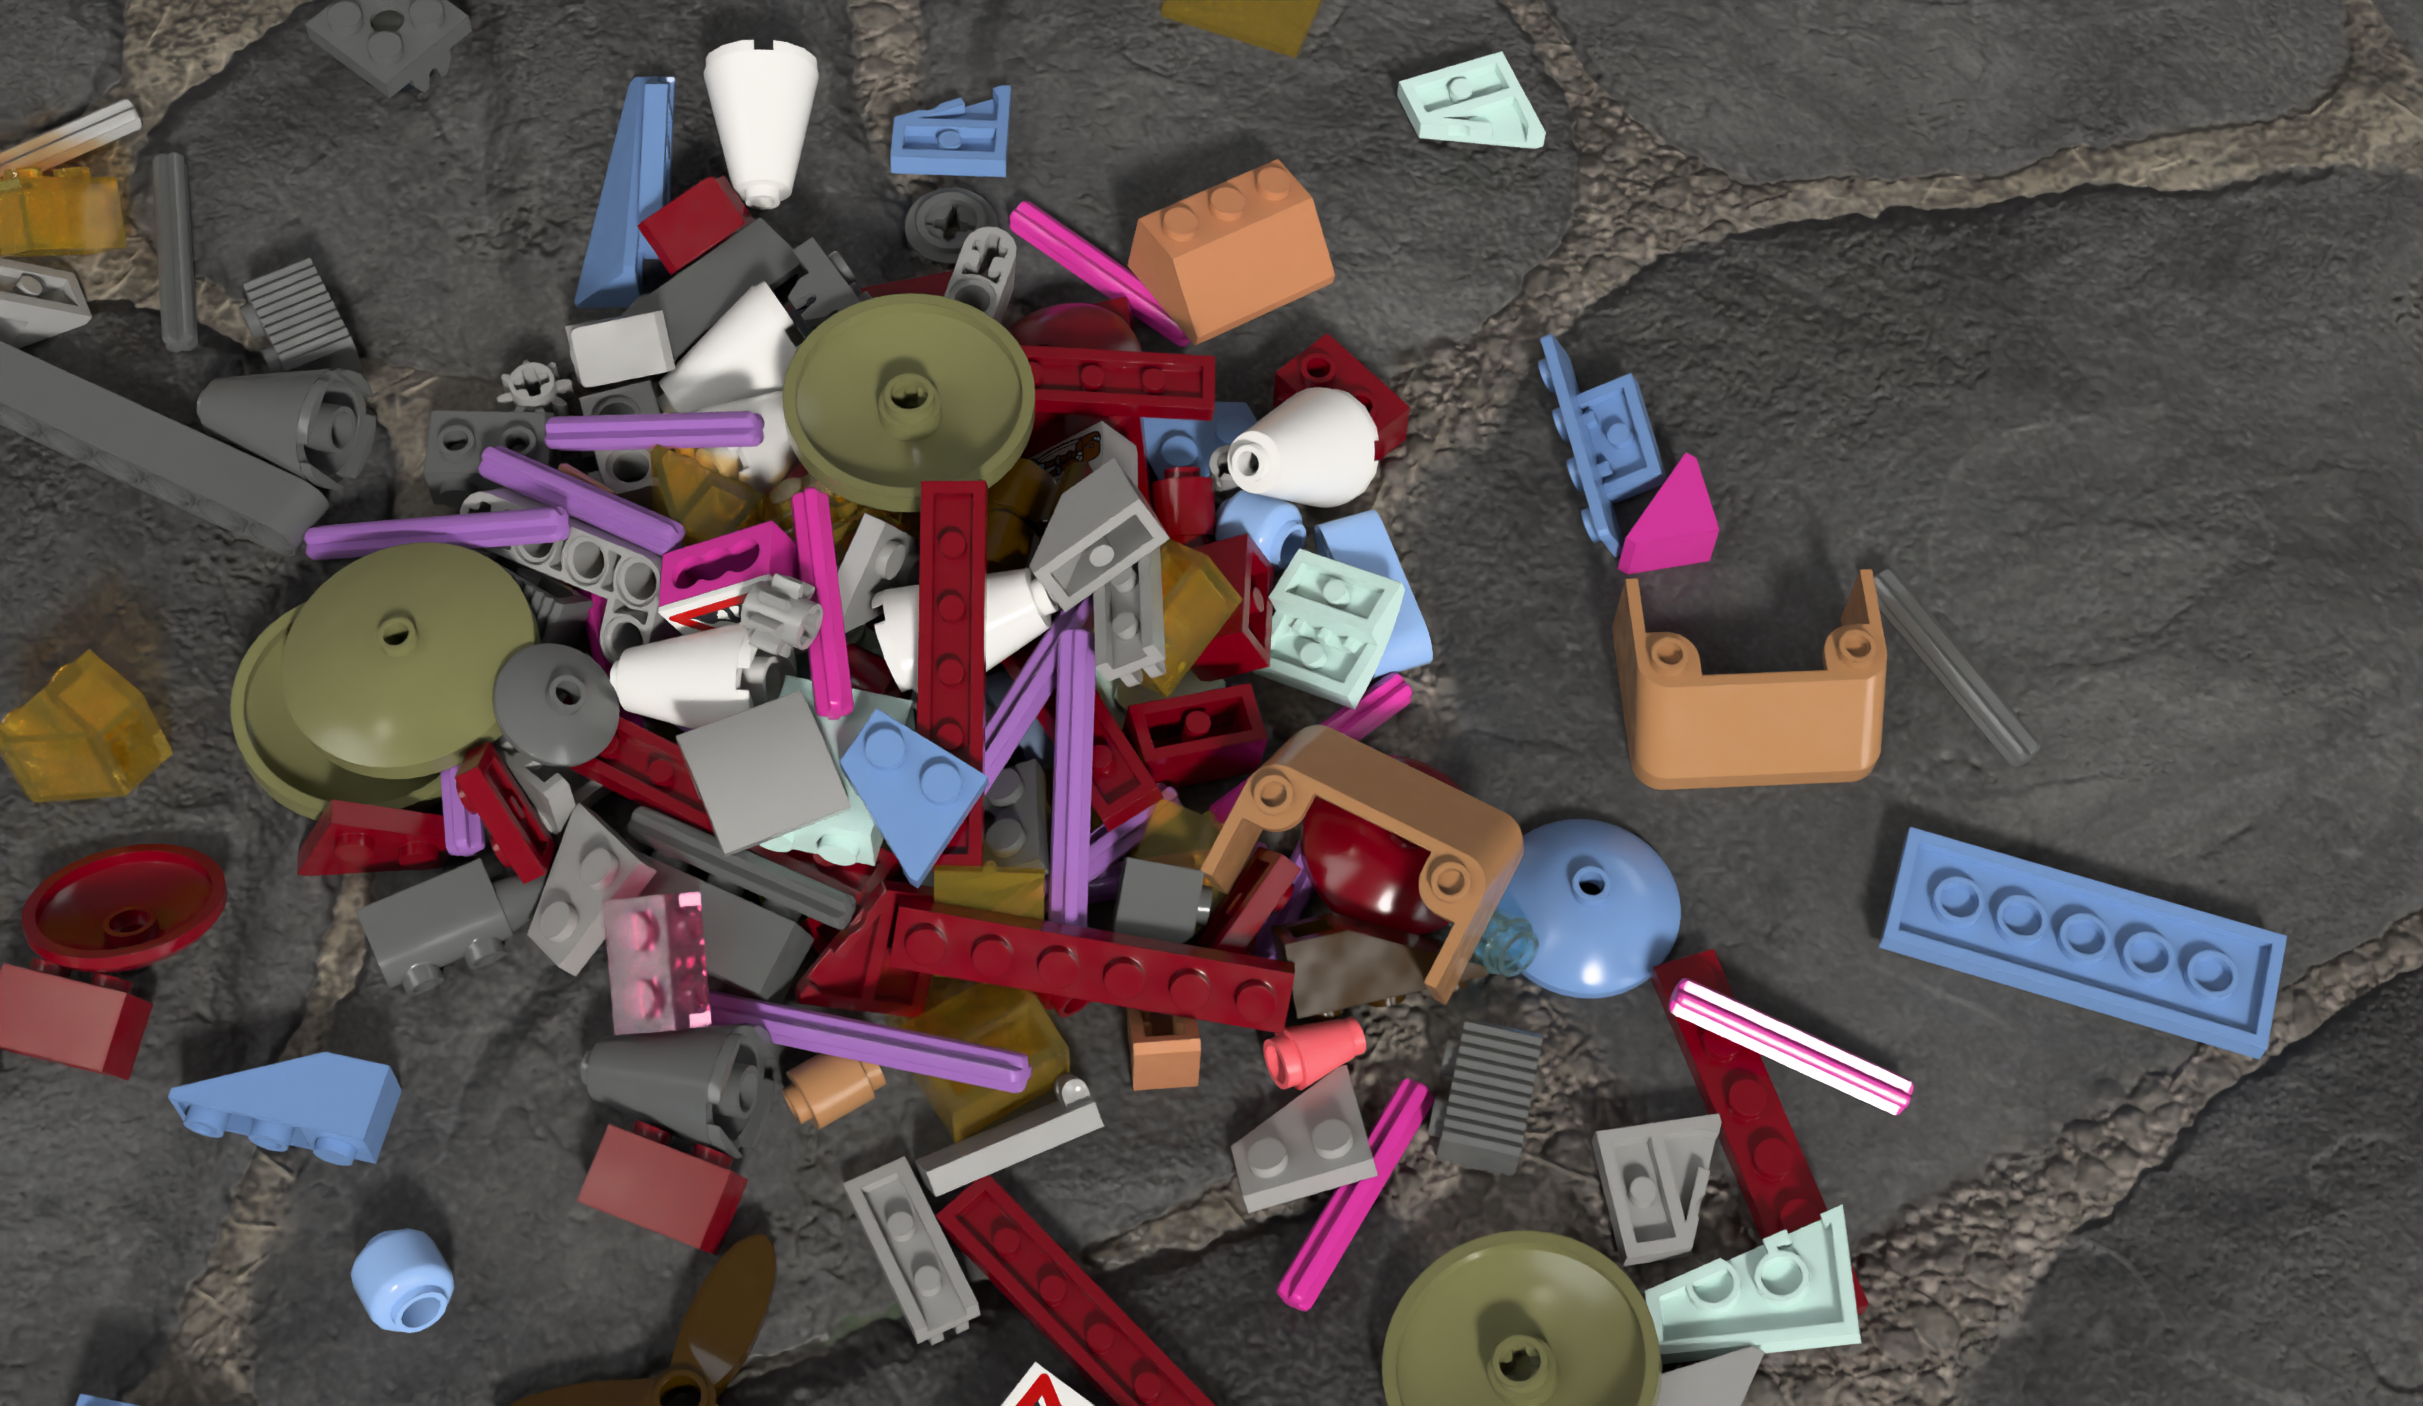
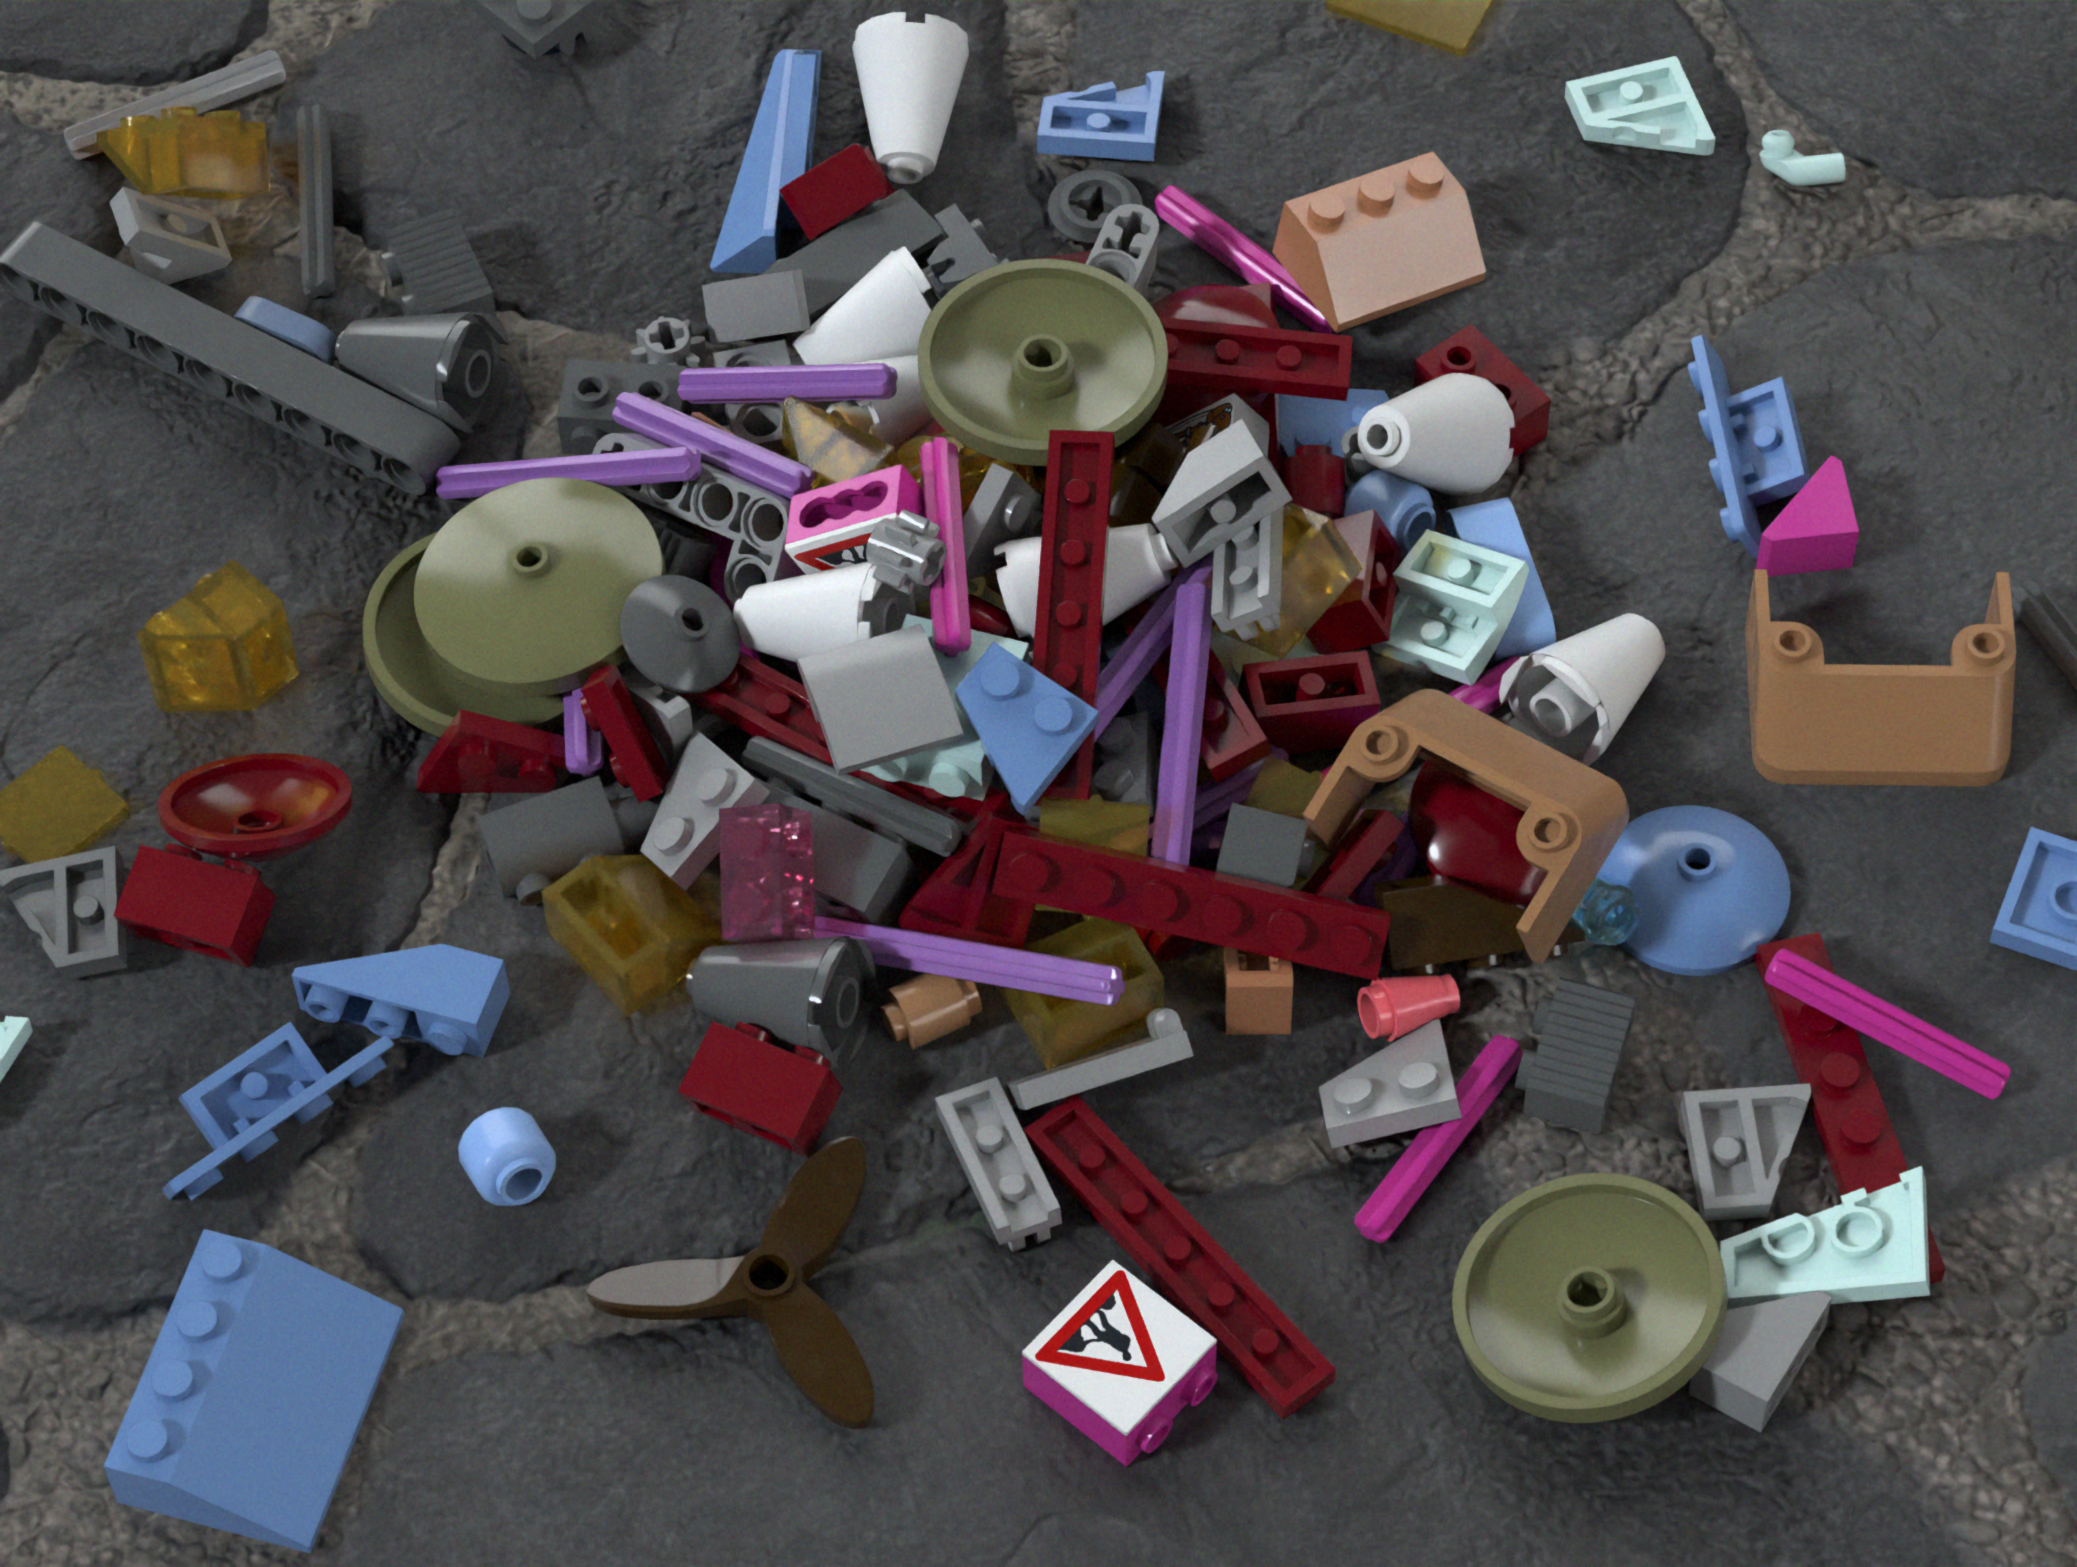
camera: 10 degrees right, 5 degrees down
none -> medium blue bracket [162,1021,395,1201]
none -> sand blue beam [233,296,337,366]
none -> clear yellow slope [541,855,730,1017]
none -> white cone [1499,613,1665,766]
none -> light aqua arm [1759,130,1845,186]

